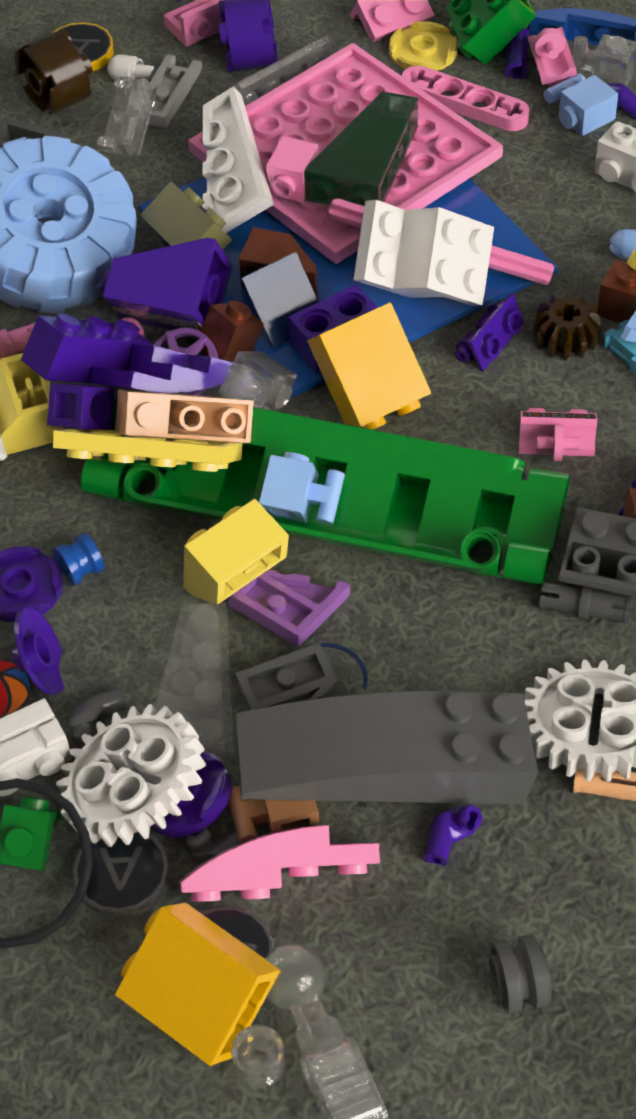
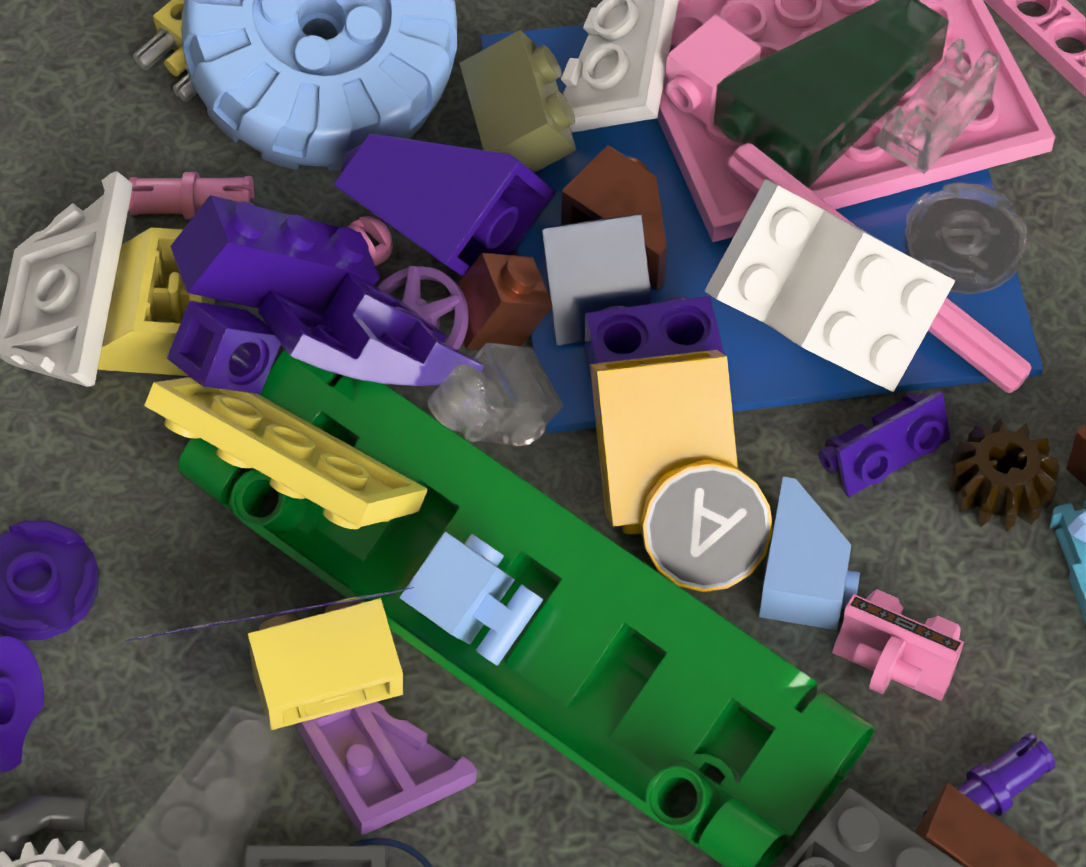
camera: 20 degrees right, 5 degrees up
blue wheel [53,532,105,586] -> none
light nougat slope [115,389,254,443] -> none
none -> sticker [125,587,414,641]
none -> tile [640,459,773,592]
none -> light blue slope [759,477,860,630]
none -> clear hinge [874,38,1001,174]
none -> clear tile [903,182,1027,294]

